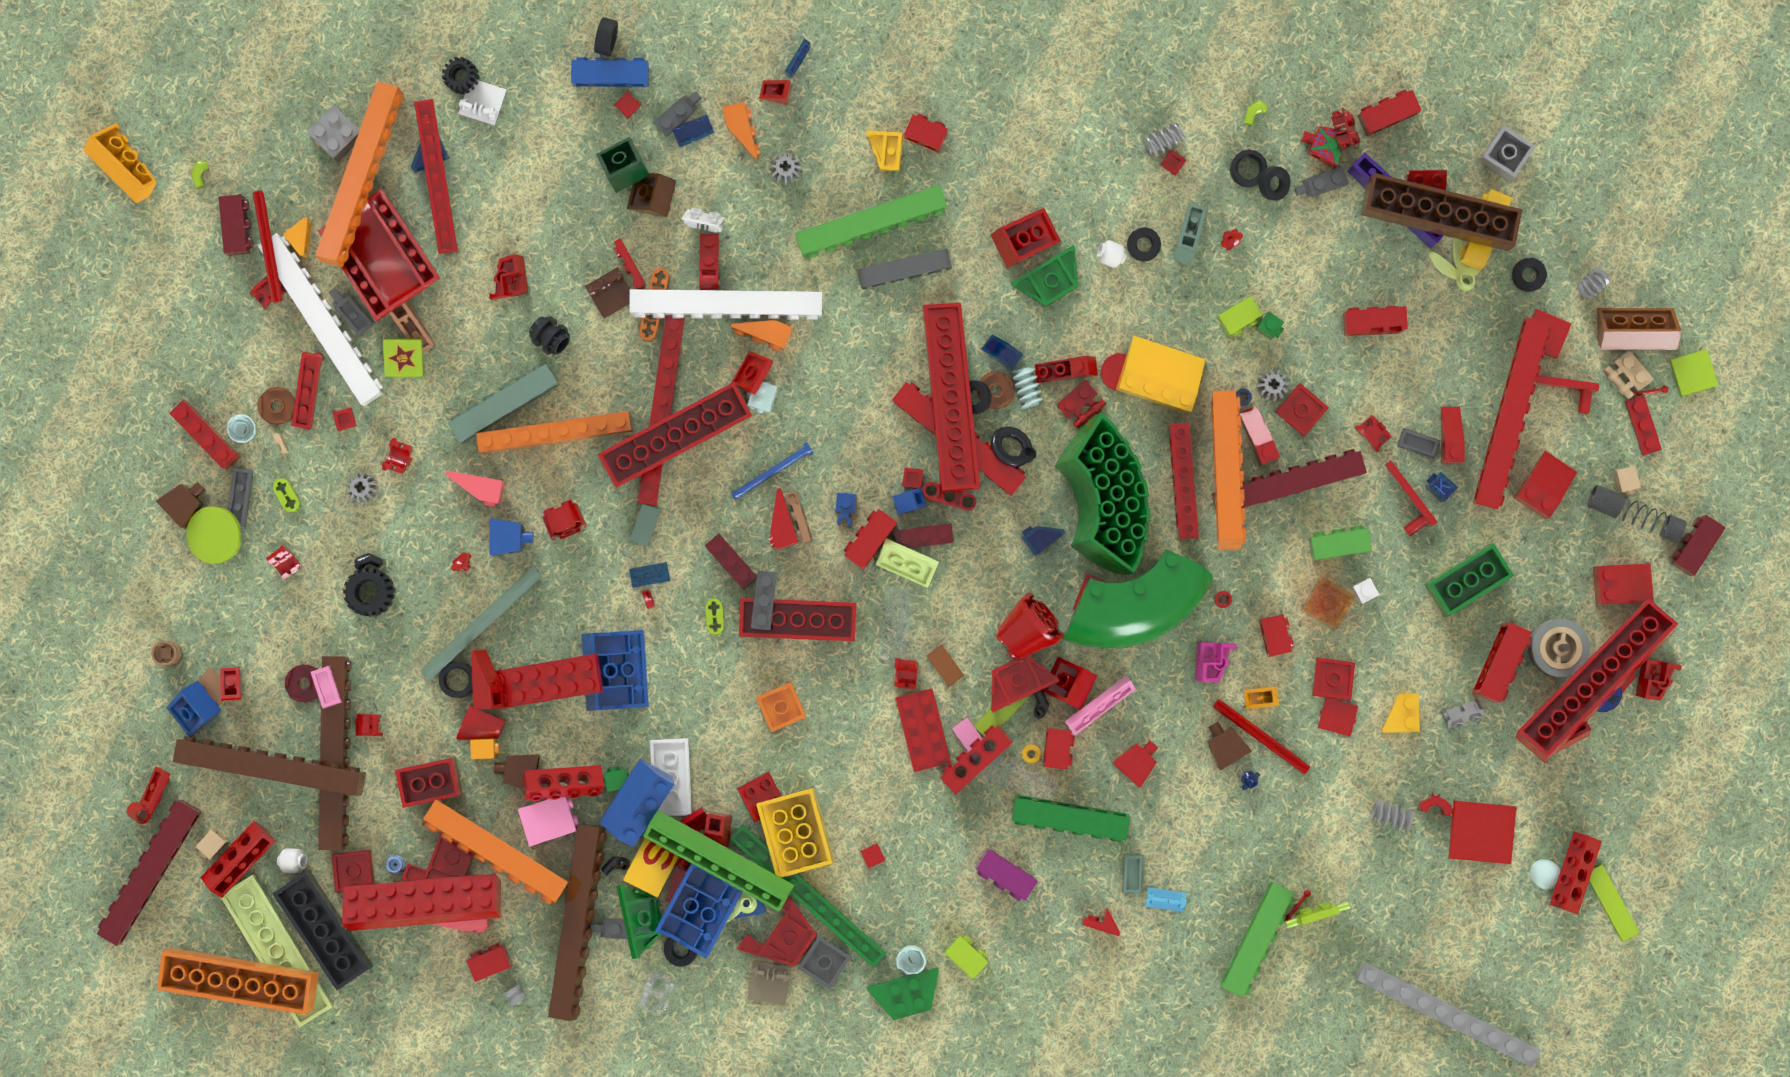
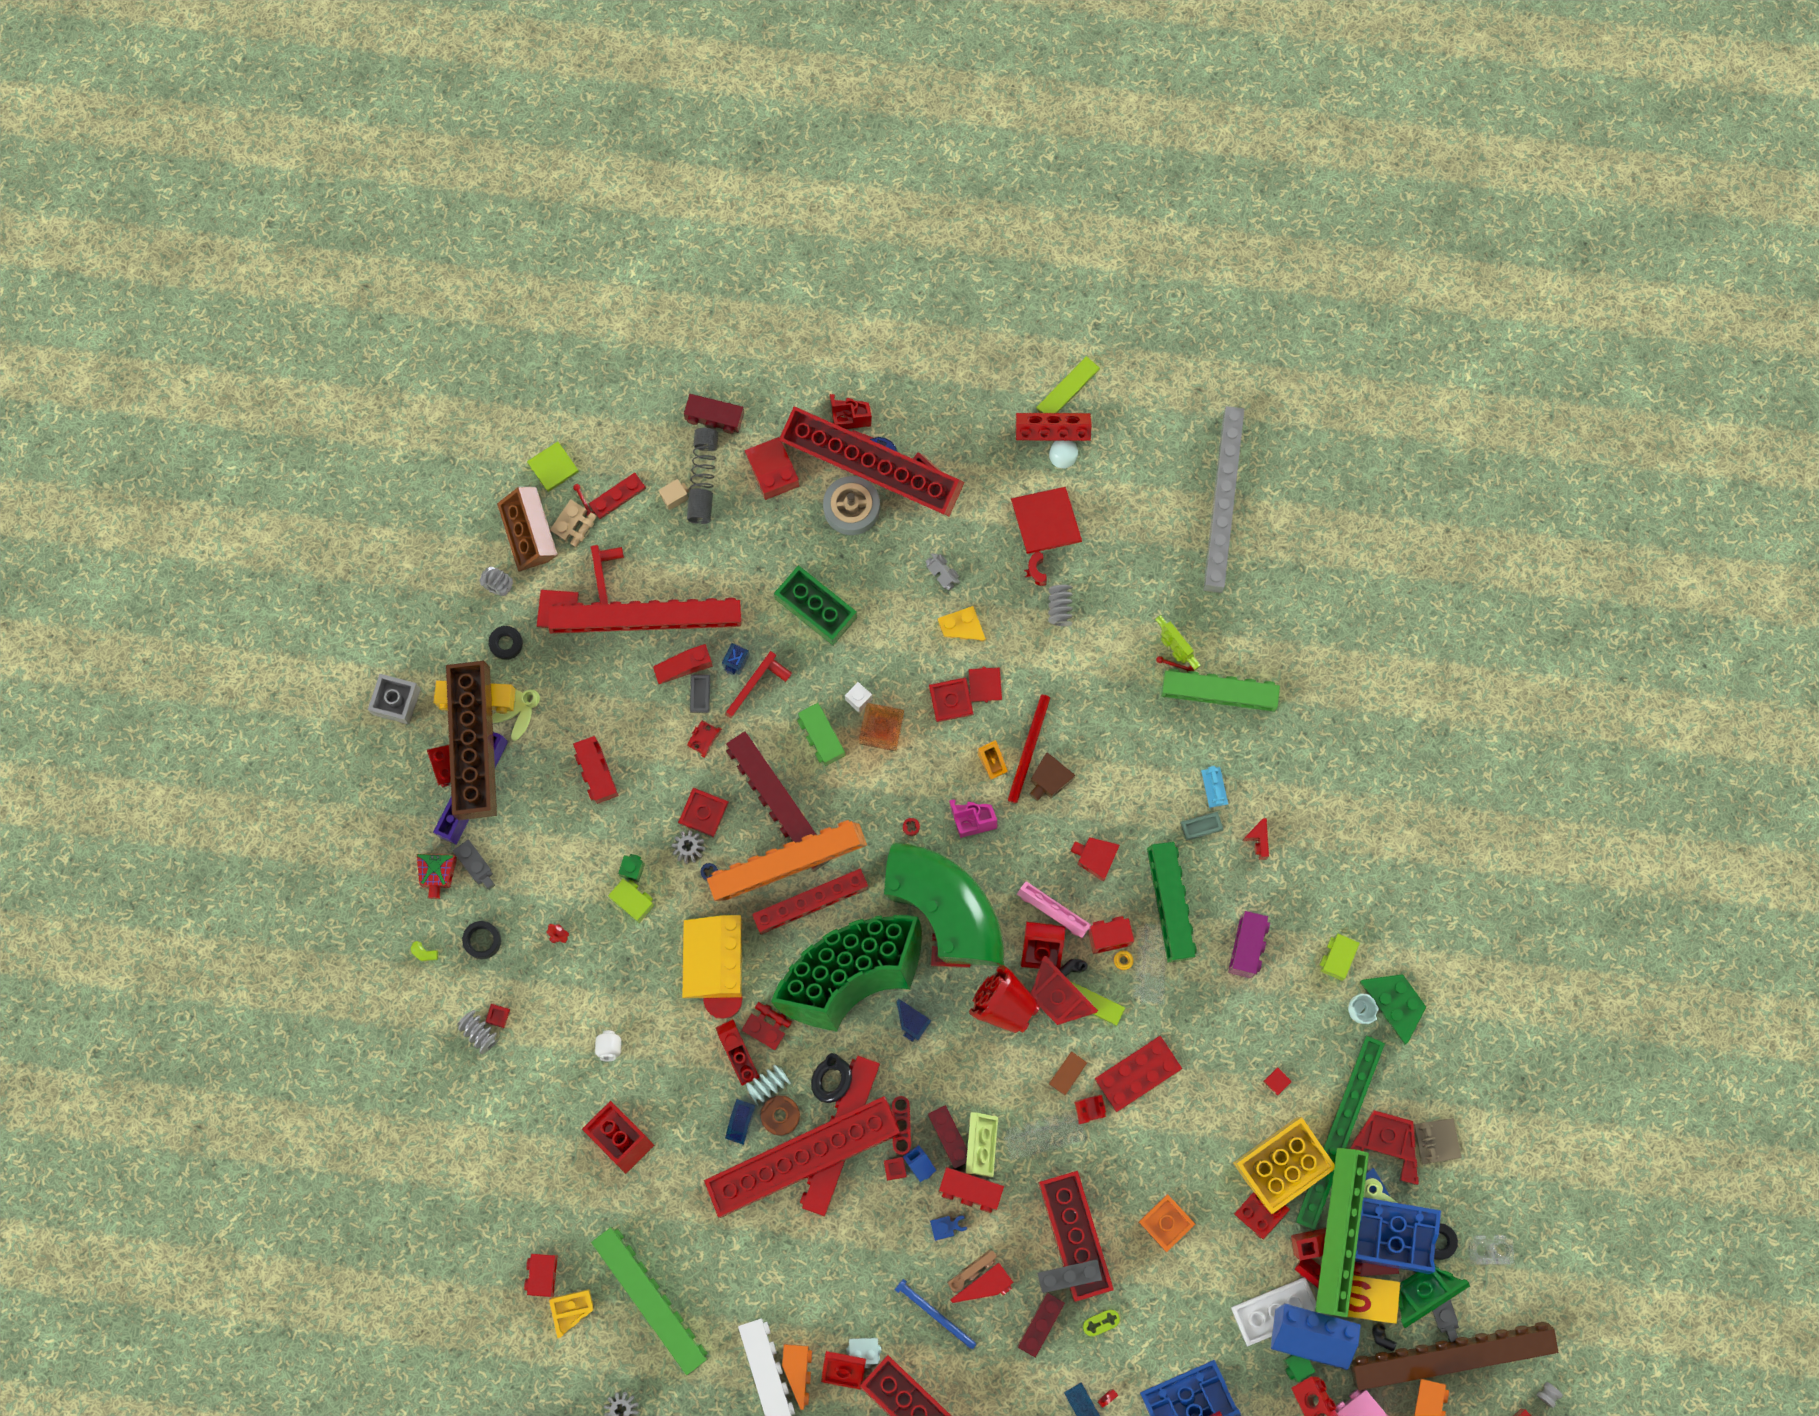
camera: 110 degrees left, 10 degrees down
dark grey plate [798,935,851,989] -> none
dark grey beam [857,249,952,289] -> none
red brick [940,724,1014,795] -> none
bright pink tile [952,718,990,760] -> none
black tyre [969,380,992,415] -> none
green wing [1011,245,1078,307] -> none
black tyre [1127,227,1161,262] -> none
sand green slope [1172,203,1207,265] -> none
slope [1239,406,1280,466] -> none
clear blue plate [1241,771,1260,790] -> none
black tyre [1259,166,1291,201] -> none
red brick [1259,614,1294,657] -> none
red hinge [1331,108,1360,150] -> none
red brick [1358,89,1422,136] -> none
red brick [1472,622,1532,703] -> none
red slope [1513,450,1577,519] -> none

